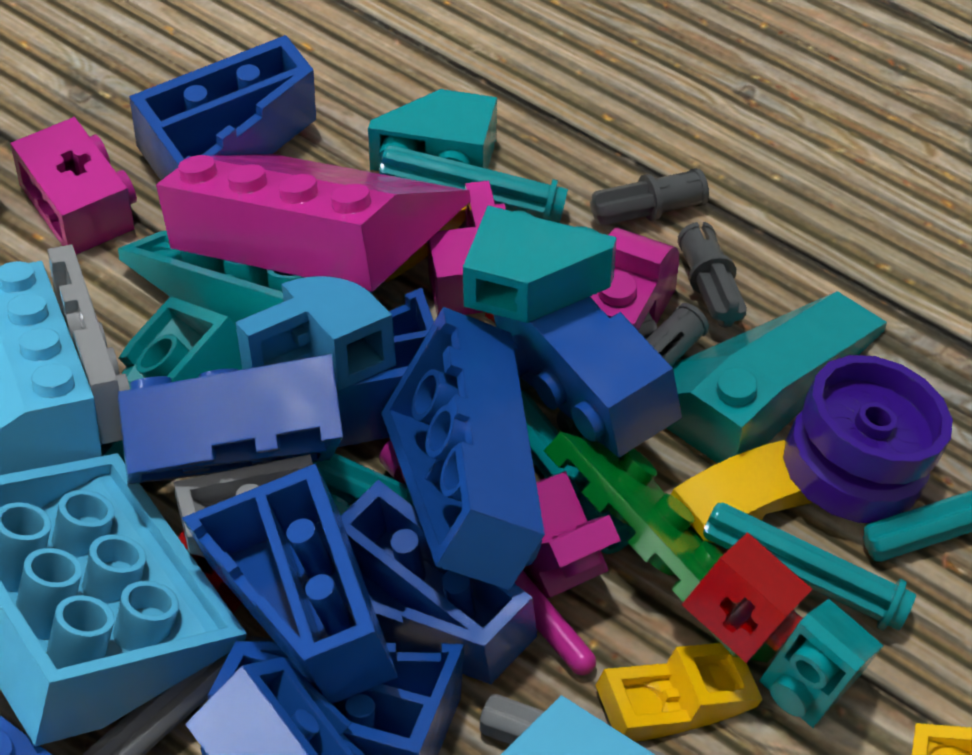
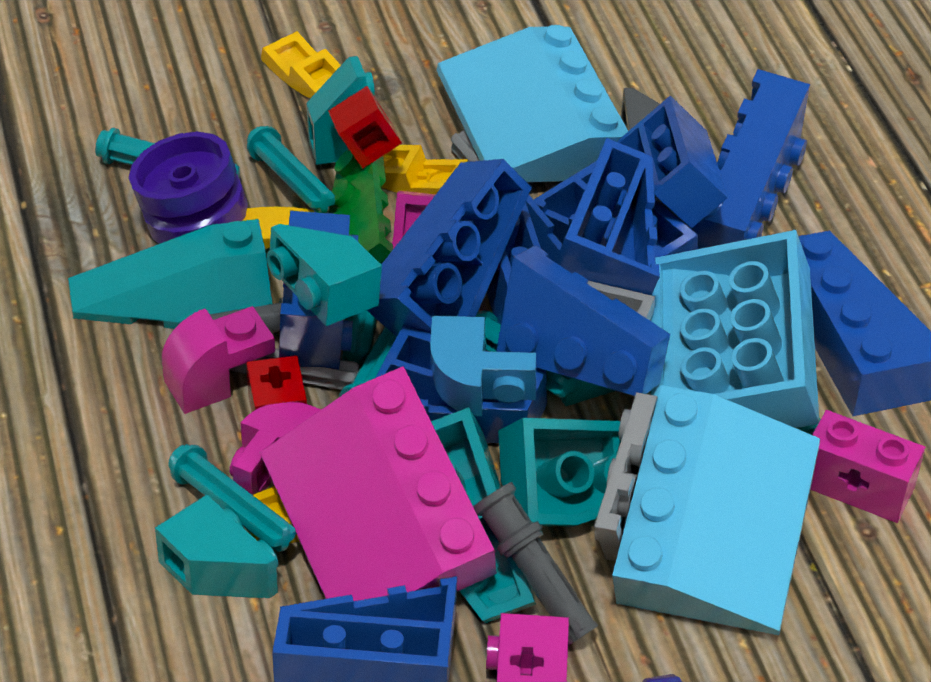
camera: 145 degrees left, 5 degrees down
dark grey axle [590,168,709,225] -> none
dark grey axle [677,222,747,328] -> none
none -> dark grey pin [473,482,598,646]

